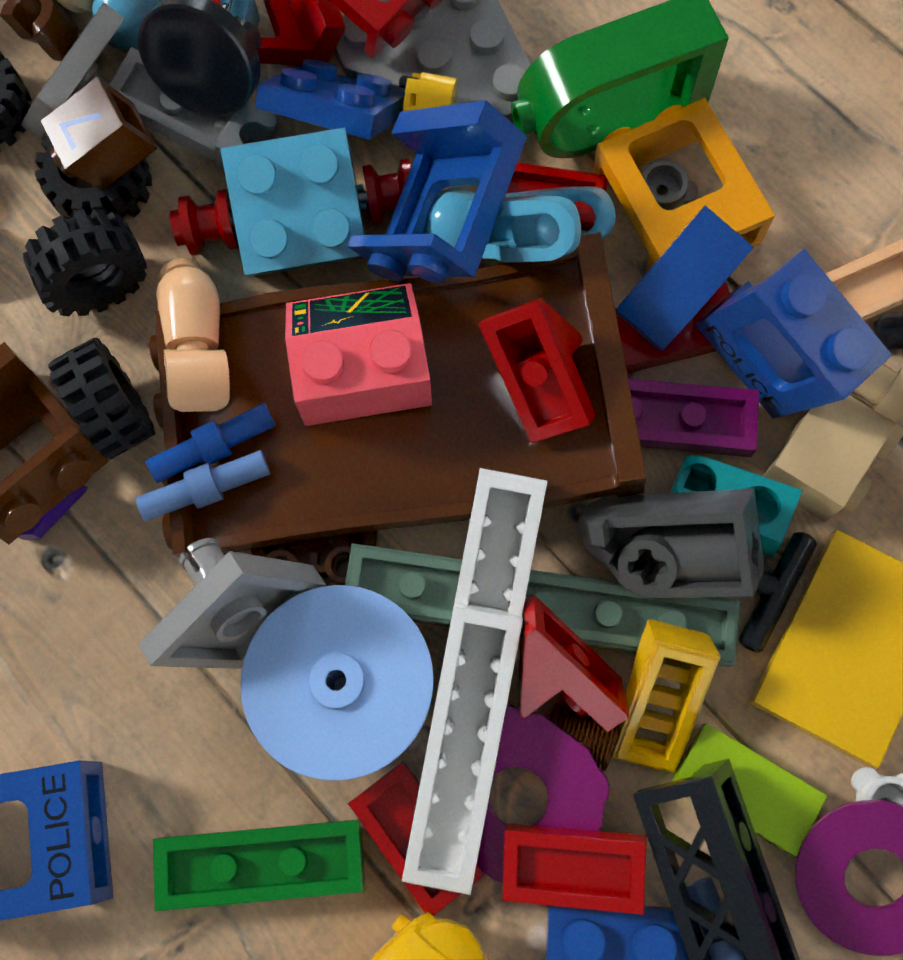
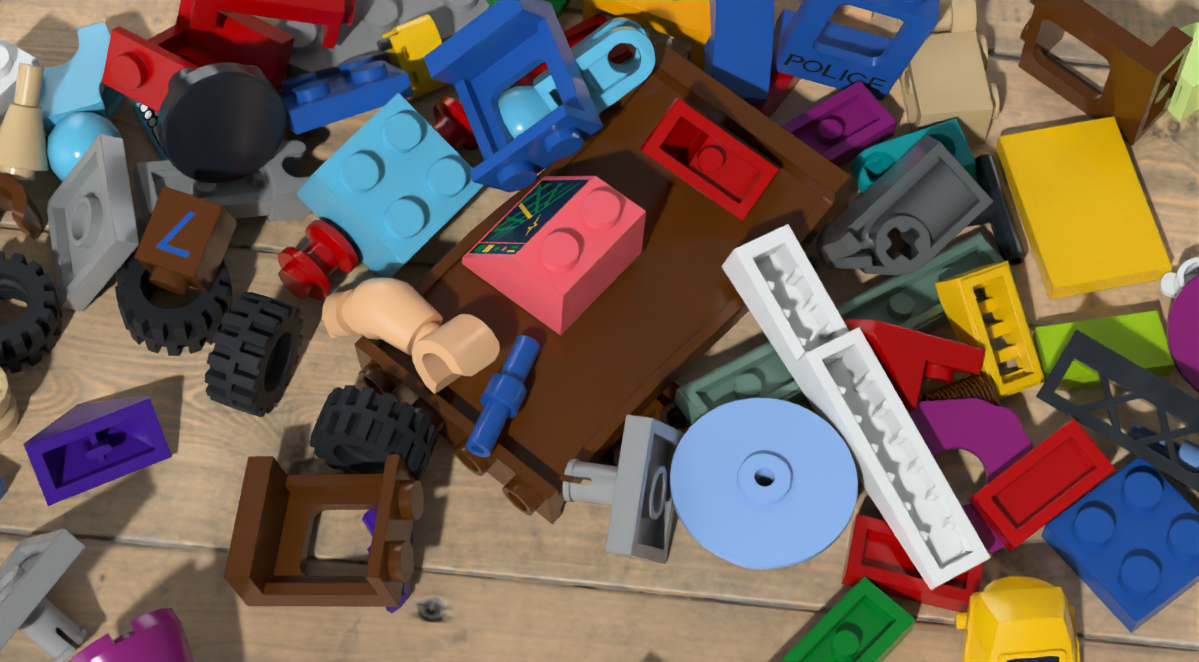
camera: 50 degrees left, 15 degrees down
medium blue bar [136,450,270,522] -> none

